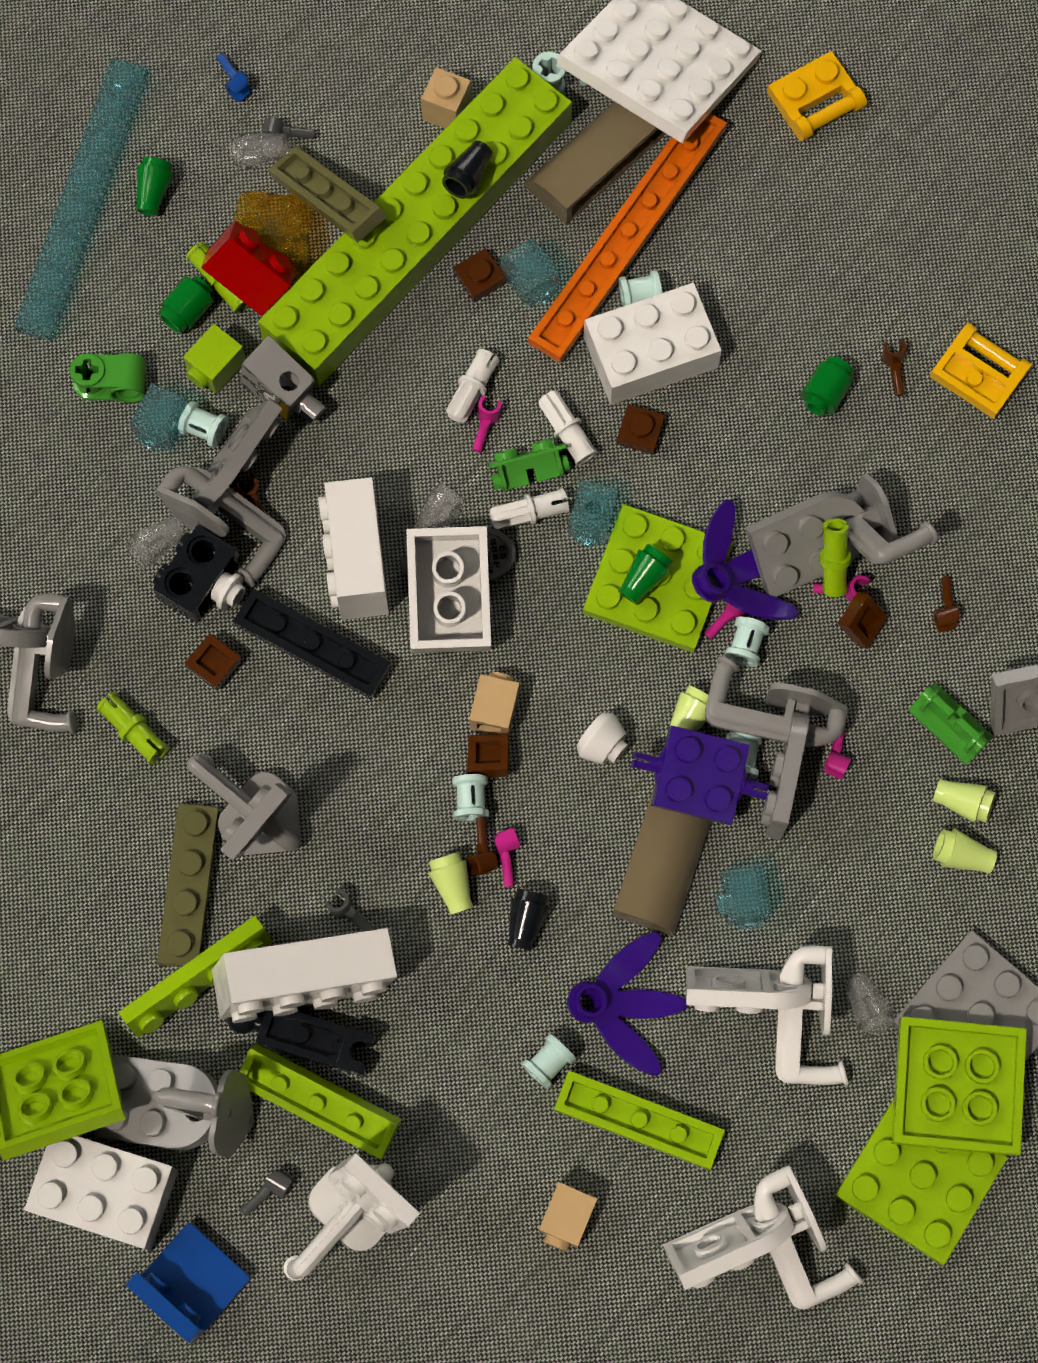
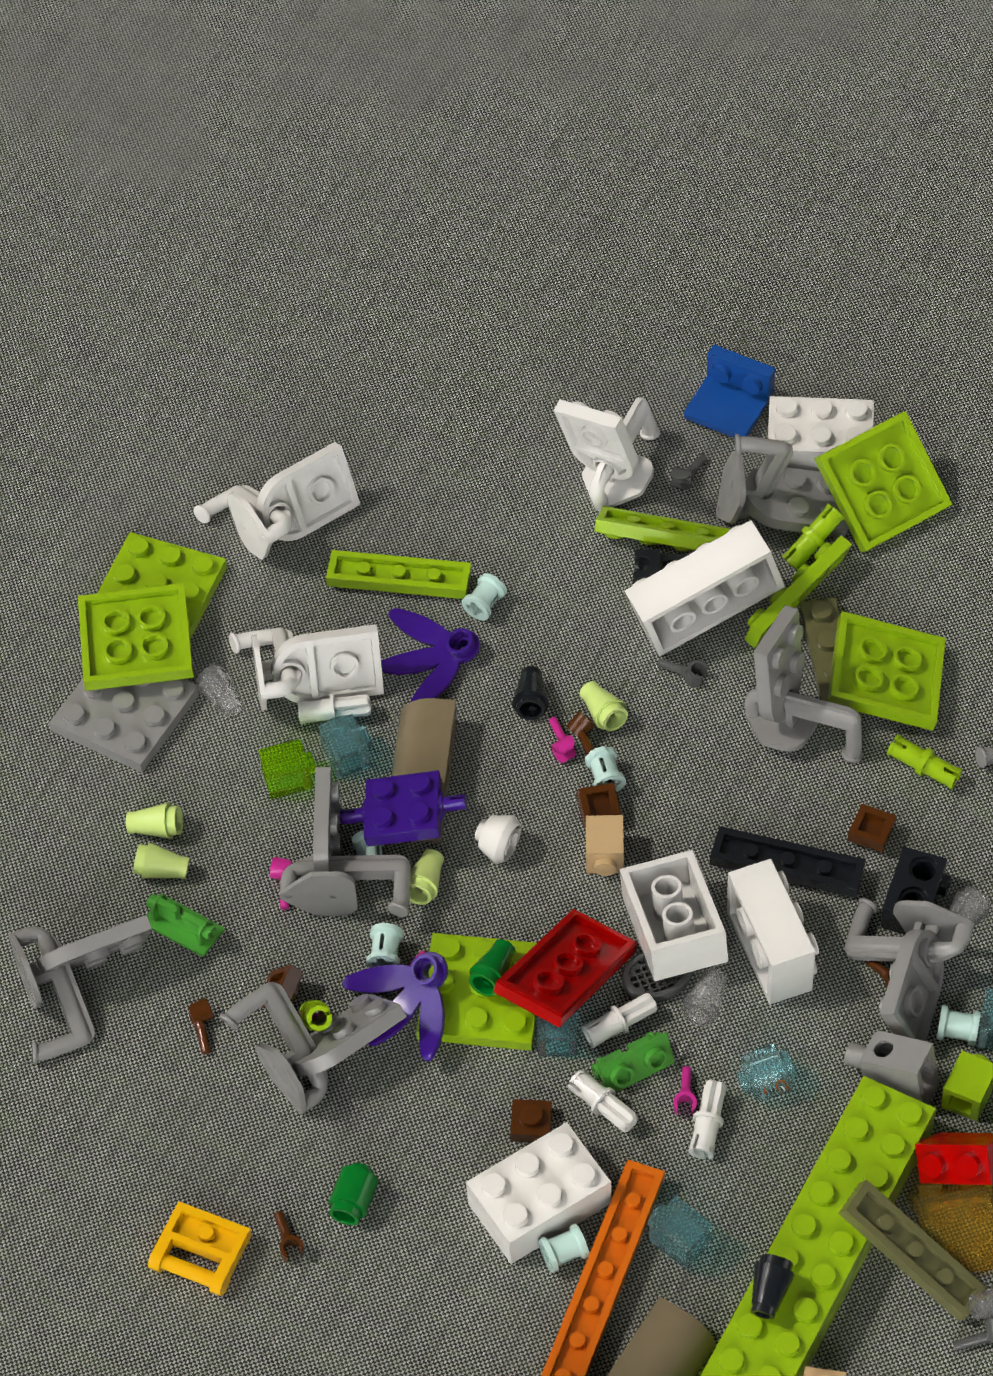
camera: 170 degrees right, 20 degrees down
white plate [210,572,246,611] -> none
reddish brown plate [453,248,506,303] -> none
tan brick [539,1182,597,1252] -> none
none -> clear neon green brick [258,739,316,799]
none -> white axle [298,694,372,725]
none -> red tile [494,909,638,1028]
none -> clear light blue head [736,1043,797,1101]
none -> lime pin [781,503,845,571]
none -> lime plate [827,611,946,731]

